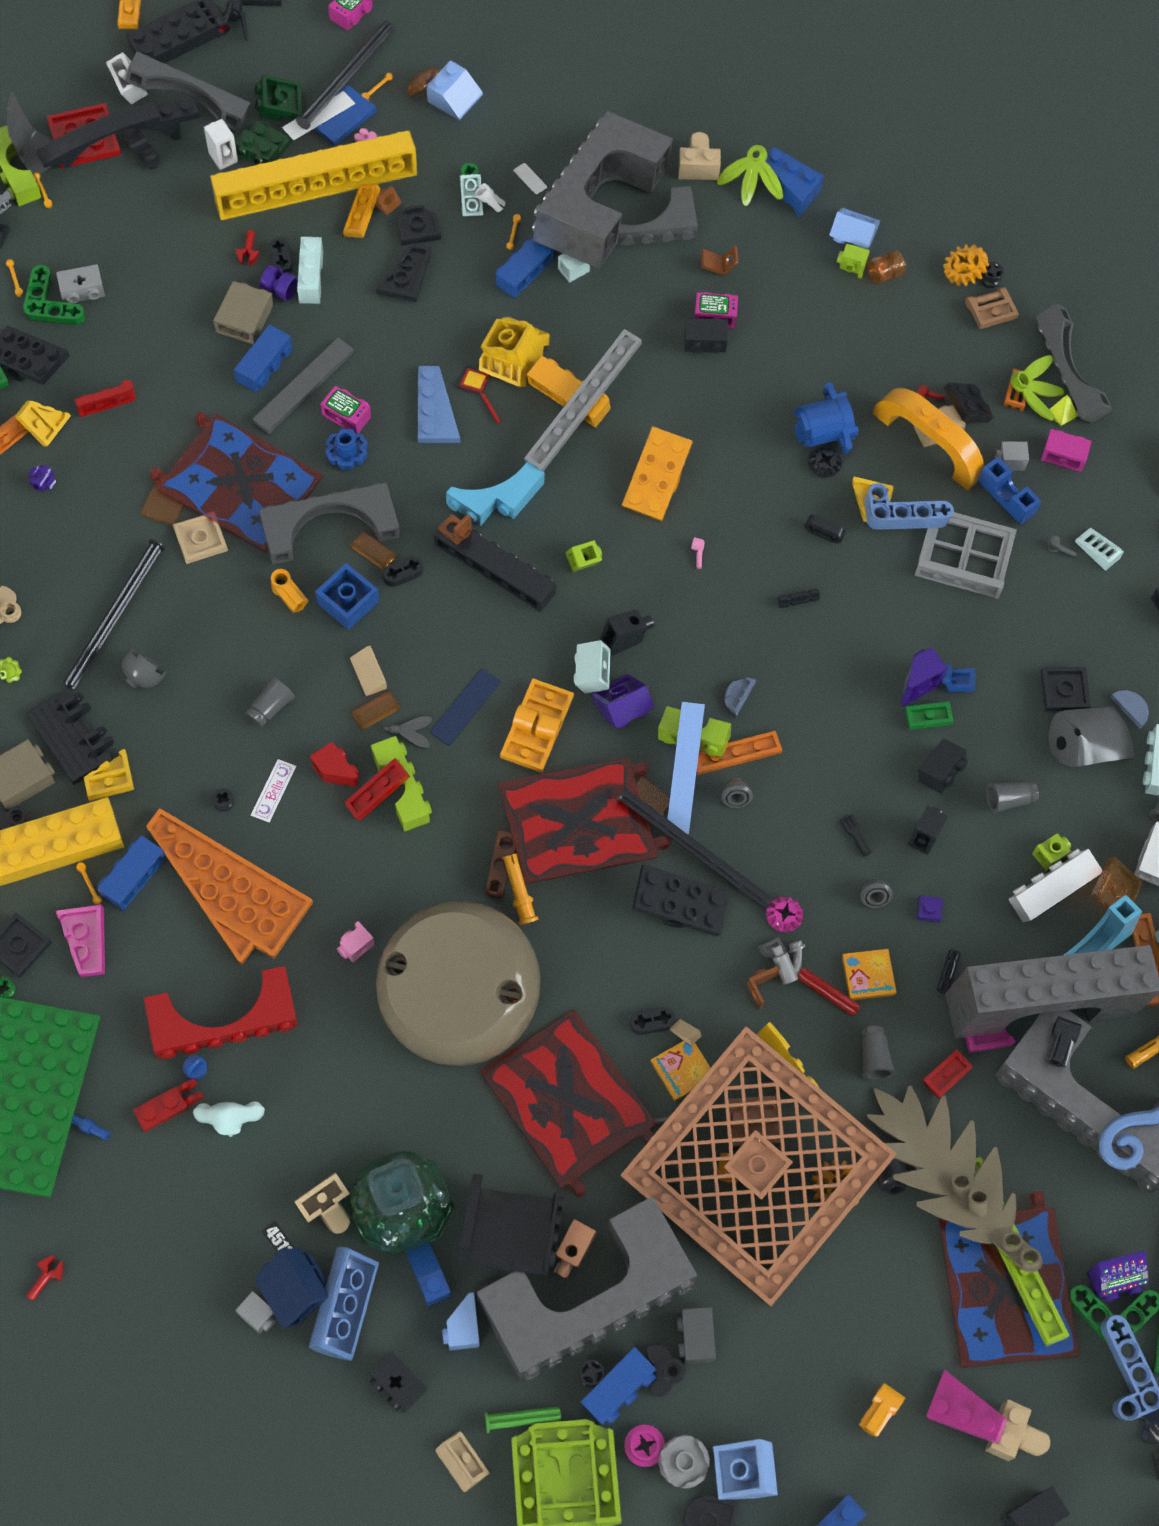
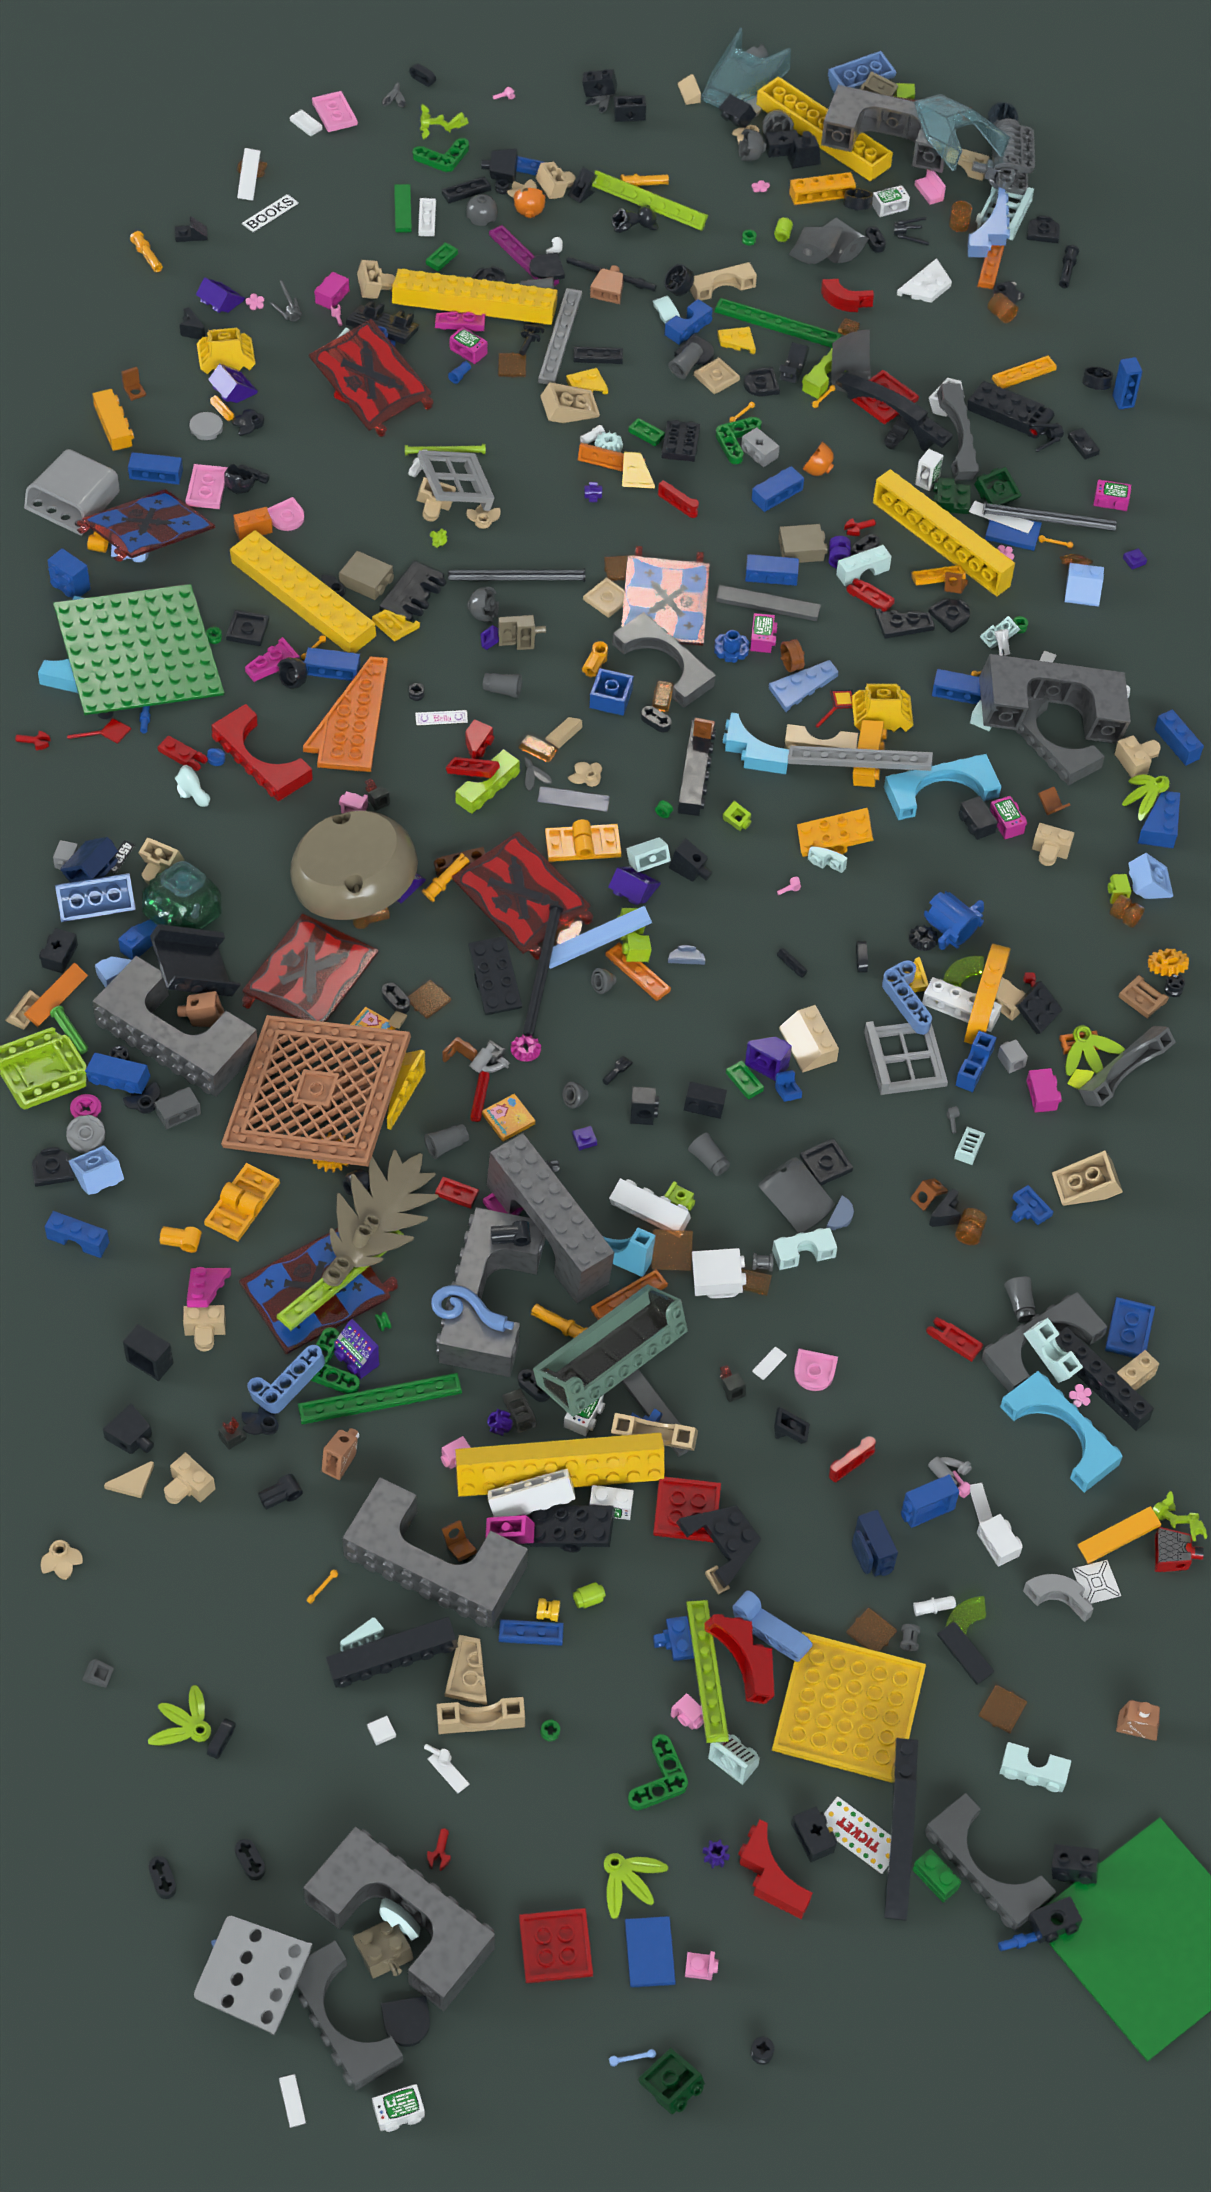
camera: 65 degrees right, 10 degrees down
none -> orange tile [24,962,88,1027]
none -> red piece [67,718,131,744]
none -> light orange plate [204,1163,280,1242]
none -> black hair [277,657,308,689]
none -> pearl dark grey piece [365,779,390,811]
none -> green bush [375,1311,391,1332]
none -> clear orange piece [408,980,451,1019]
none -> dark purple plate [480,625,499,650]
none -> dark tan plate [498,615,546,650]
none -> tan plate [568,762,602,787]
none -> green bush [655,800,673,818]
none -> blue brick [752,466,804,512]
none -> tan slope [779,1005,839,1073]
none -> dark orange wheel [780,639,804,672]
none -> tan arch [784,724,858,749]
none -> orange cylinder [803,442,834,476]
none -> light aqua slope [808,847,847,873]
none -> red hinge [846,578,895,612]
none -> medium azure arch [884,754,1001,820]
none -> dark orange bracket [911,1178,948,1210]
none -> white brick [922,977,1002,1032]
none -> clear neon green tile [943,956,984,987]
none -> tan brick [1032,823,1074,866]
none -> dark purple plate [1123,548,1147,569]
none -> blue brick [1155,709,1204,766]

